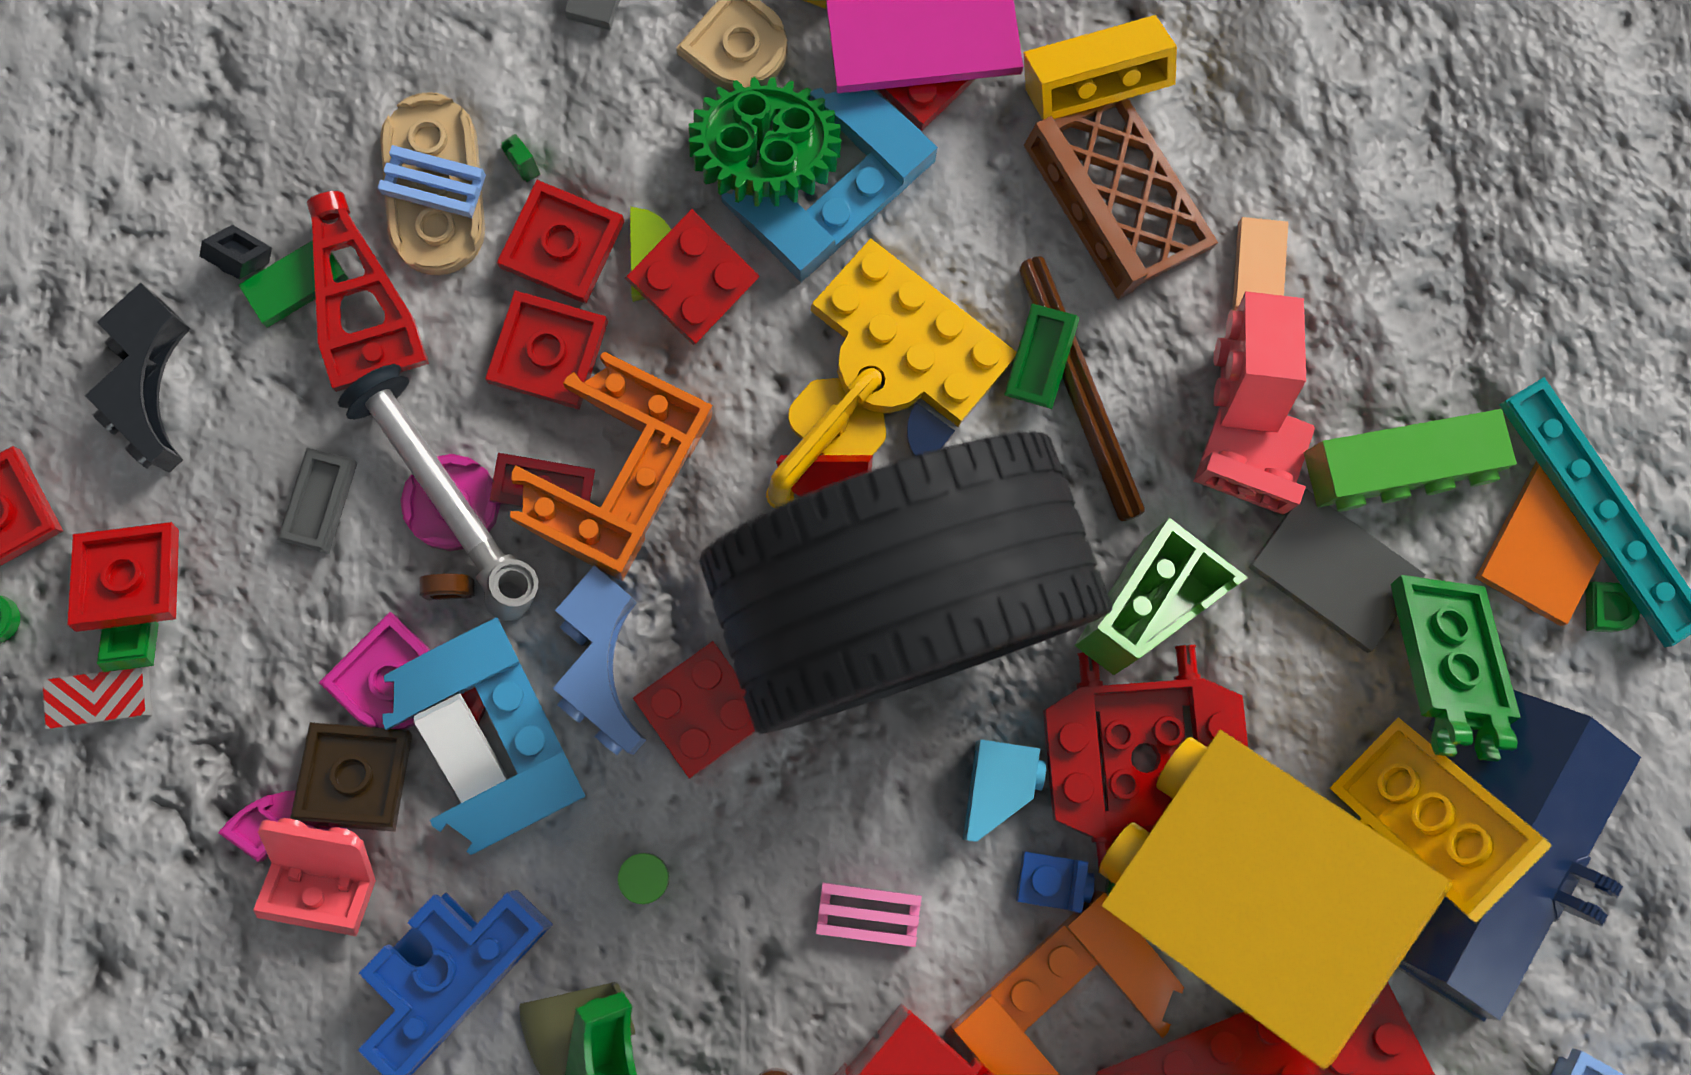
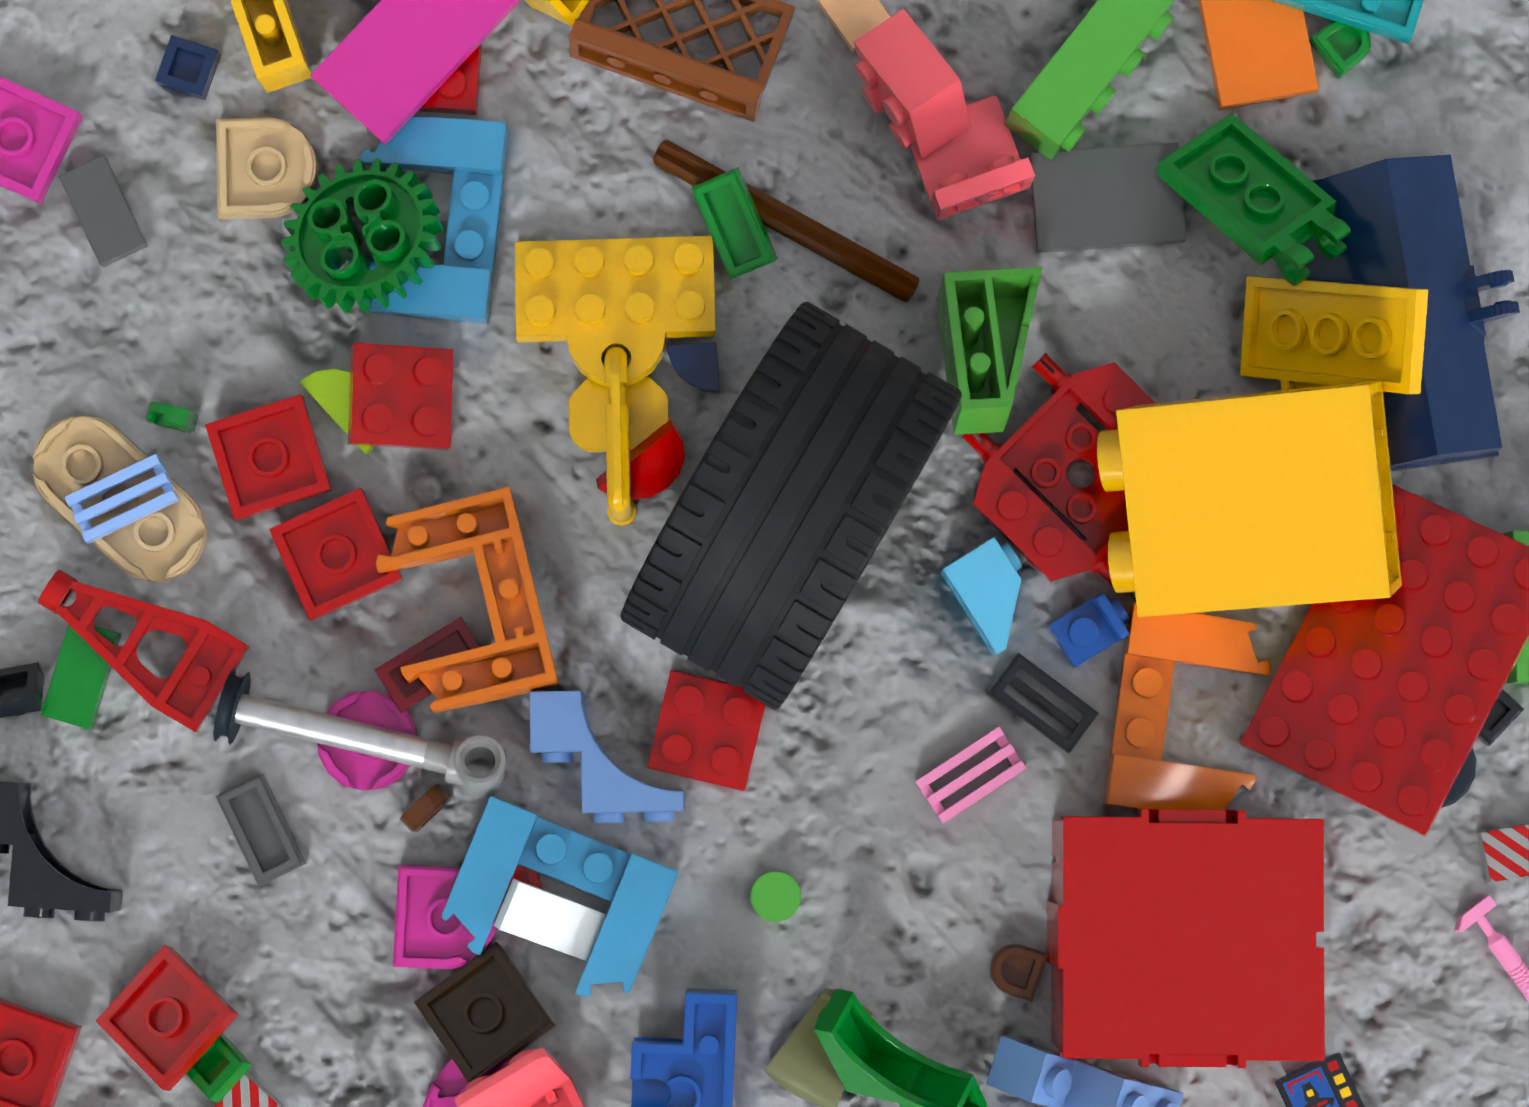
camera: 35 degrees left, 5 degrees up
none -> black tile [988,653,1099,753]

